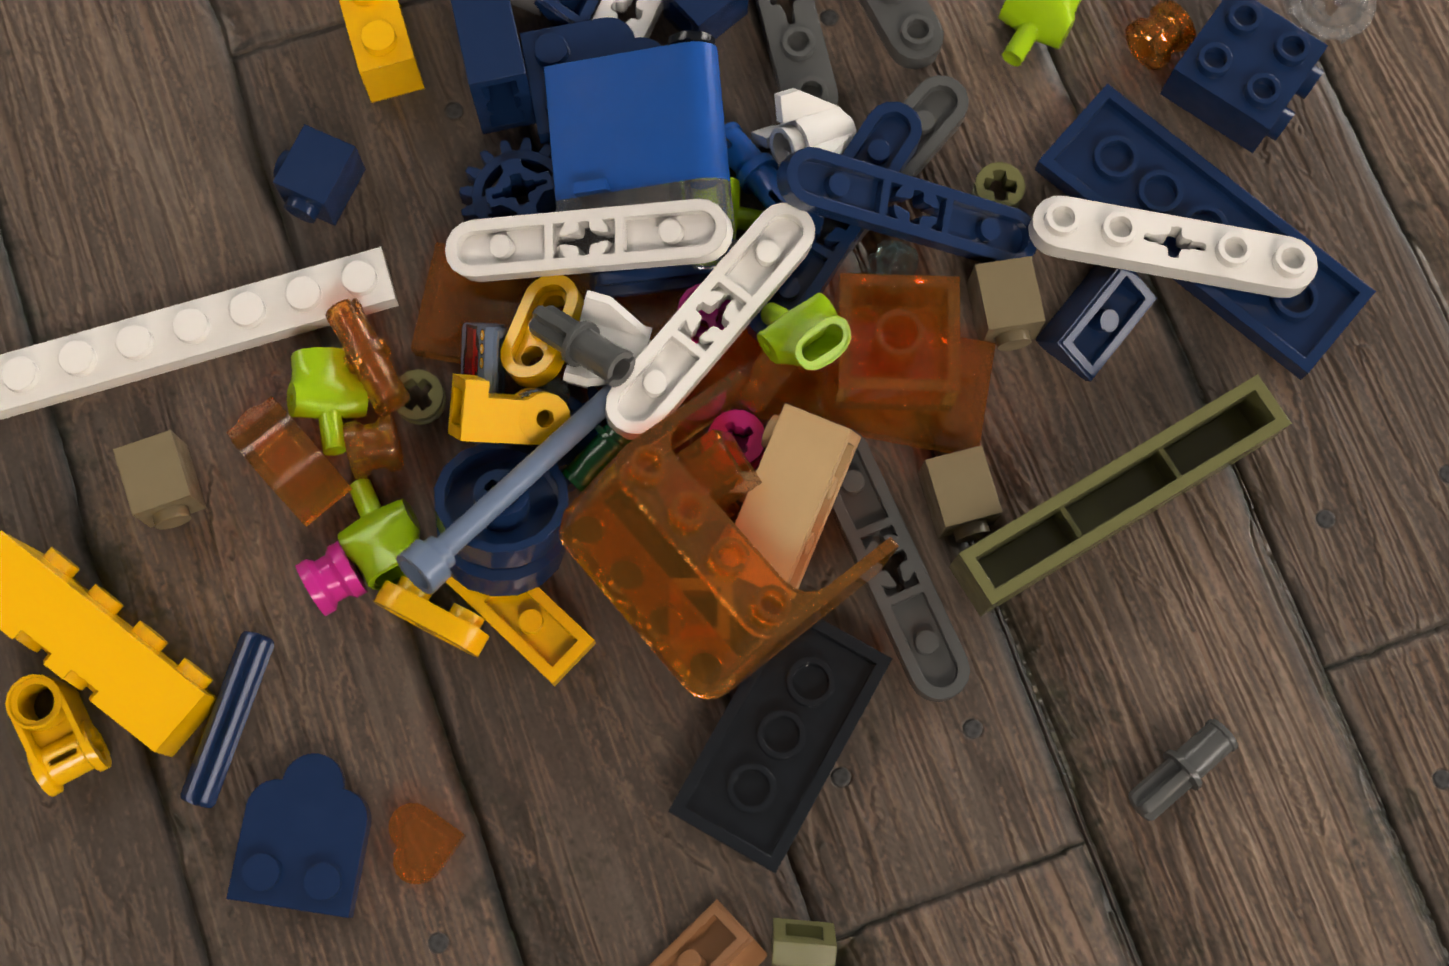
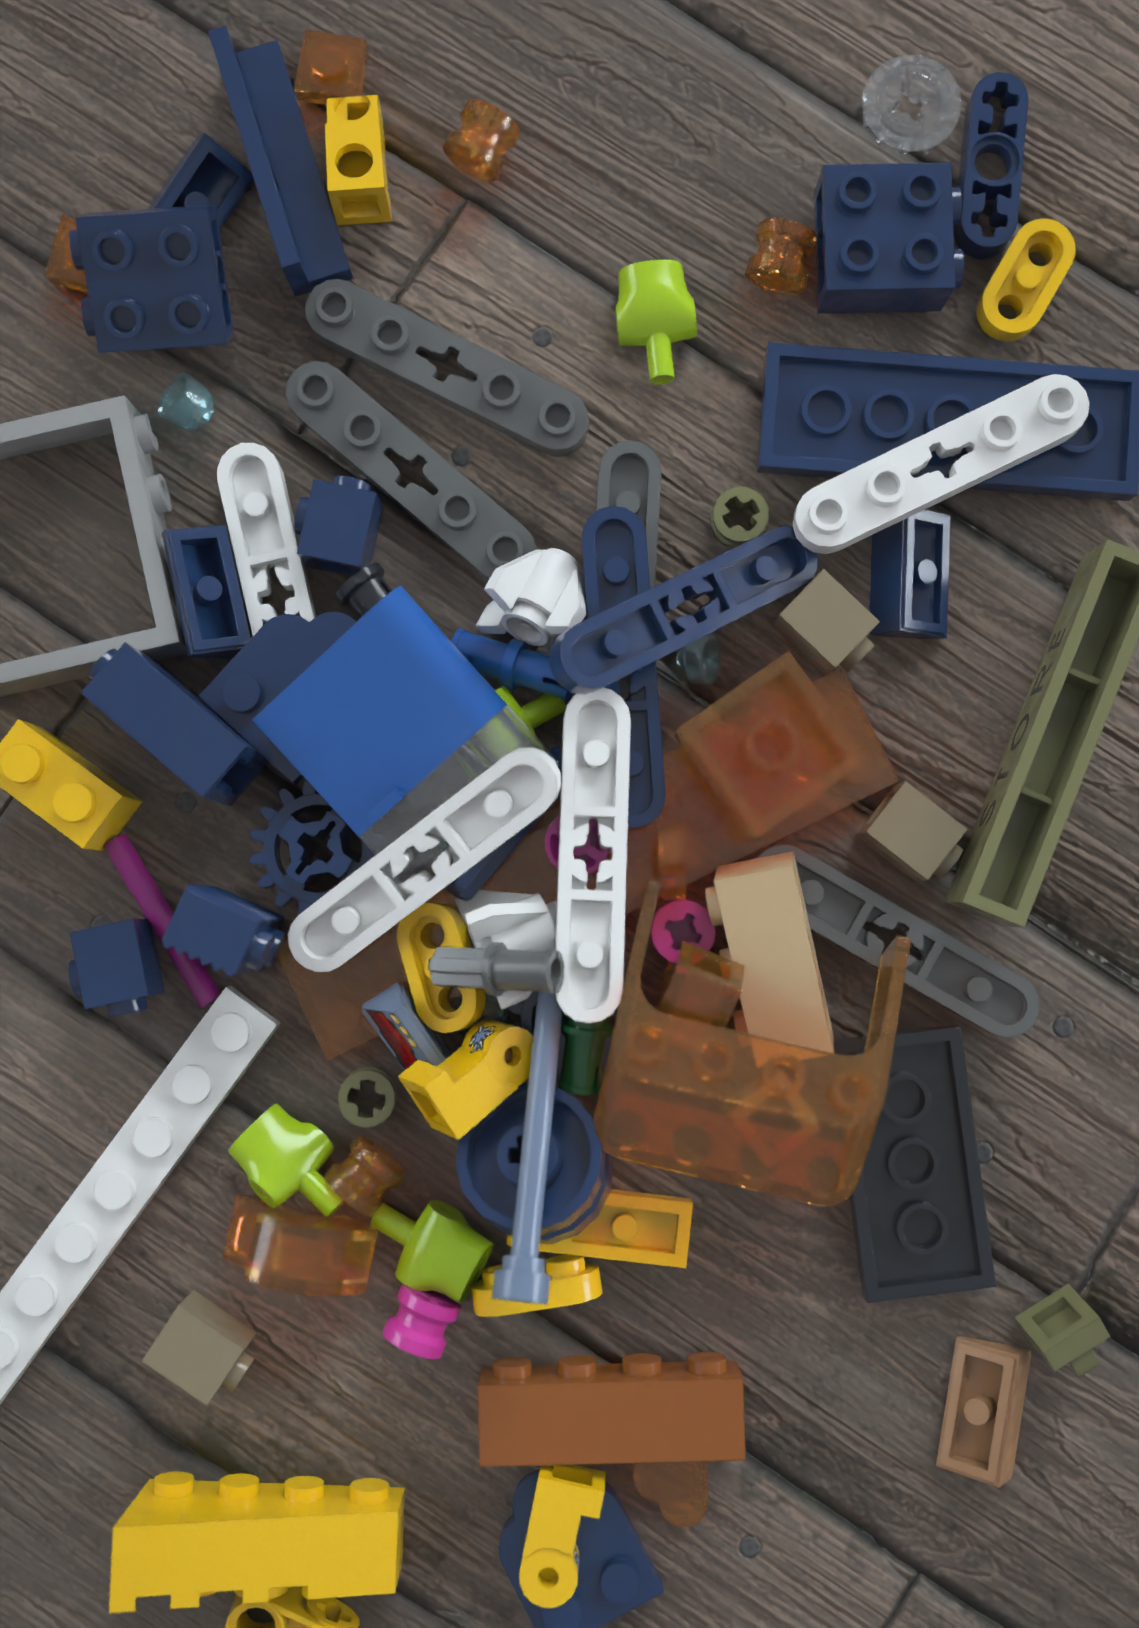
camera: 30 degrees left, 10 degrees up
dark blue axle [180,631,274,808] -> none
clear orange pin [325,298,410,414] -> none
lime piece [757,292,851,370] -> none
none -> magenta bar [104,834,221,1009]
none -> dark blue brick [162,884,287,977]
none -> dark orange brick [478,1352,746,1467]
none -> yellow leg [519,1465,606,1608]
none -> dark blue beam [954,72,1029,259]
none -> yellow plate [976,218,1076,342]

